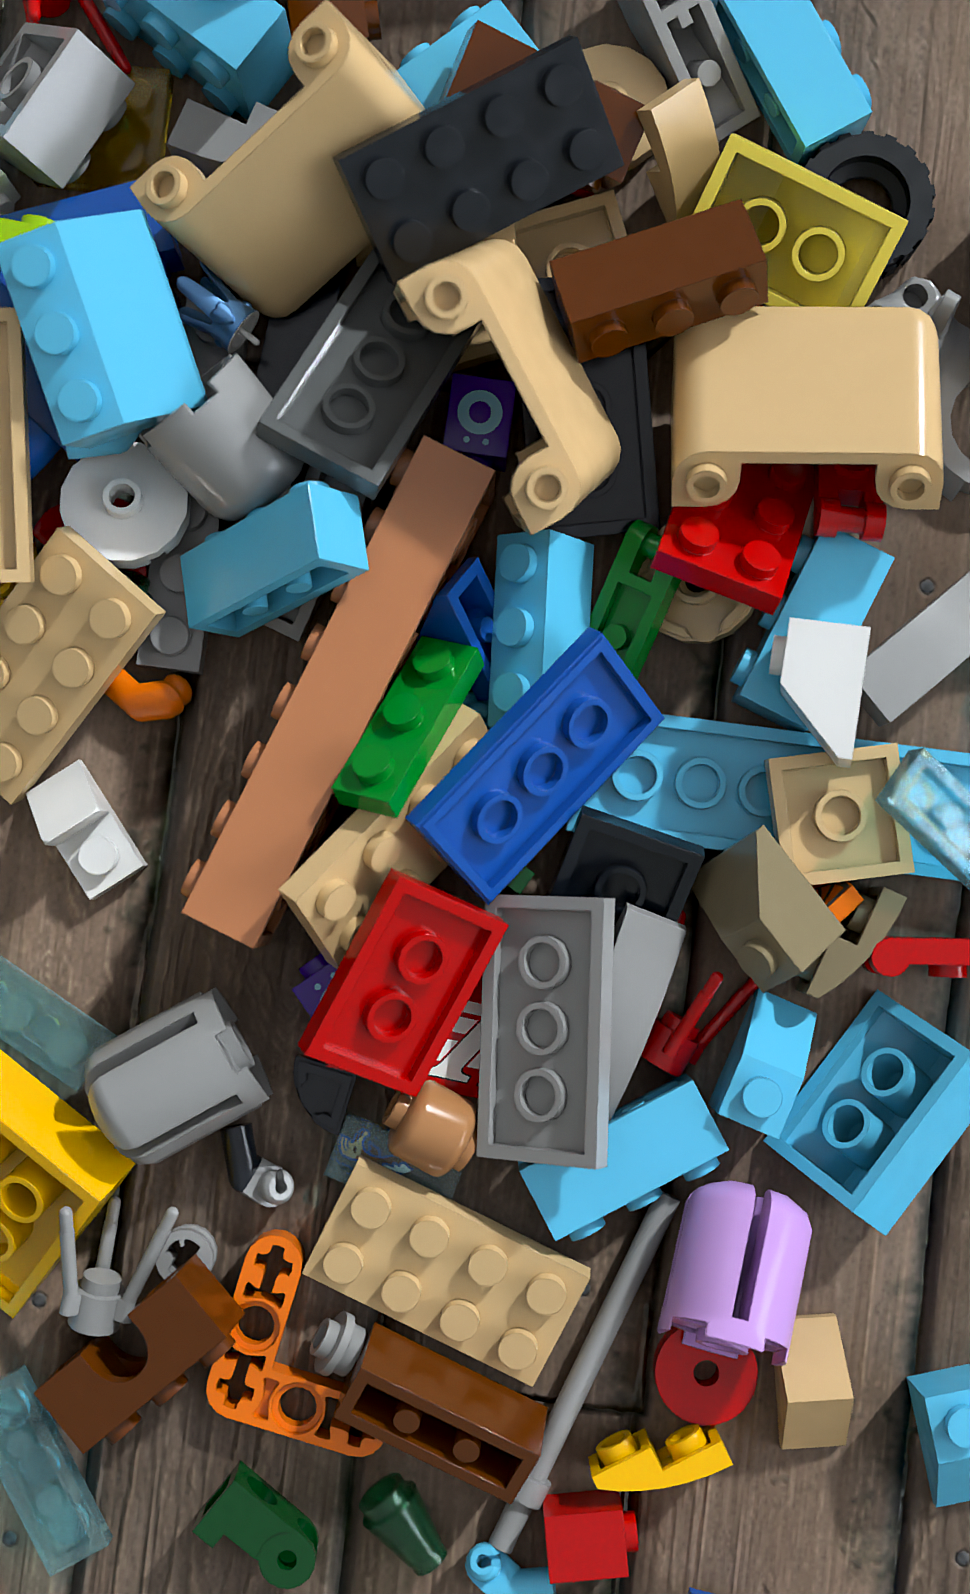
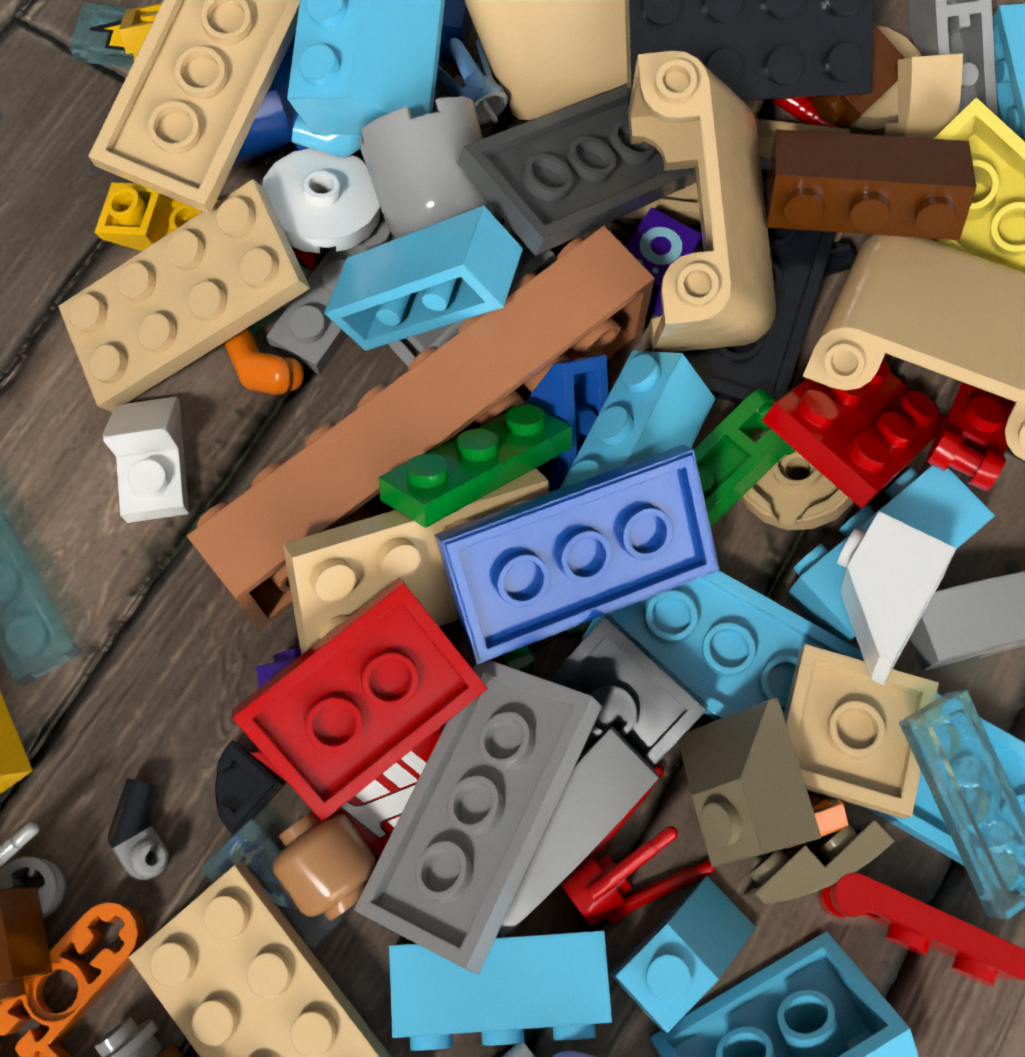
camera: 25 degrees right, 15 degrees down
light grey cylinder [84,987,273,1165] -> none

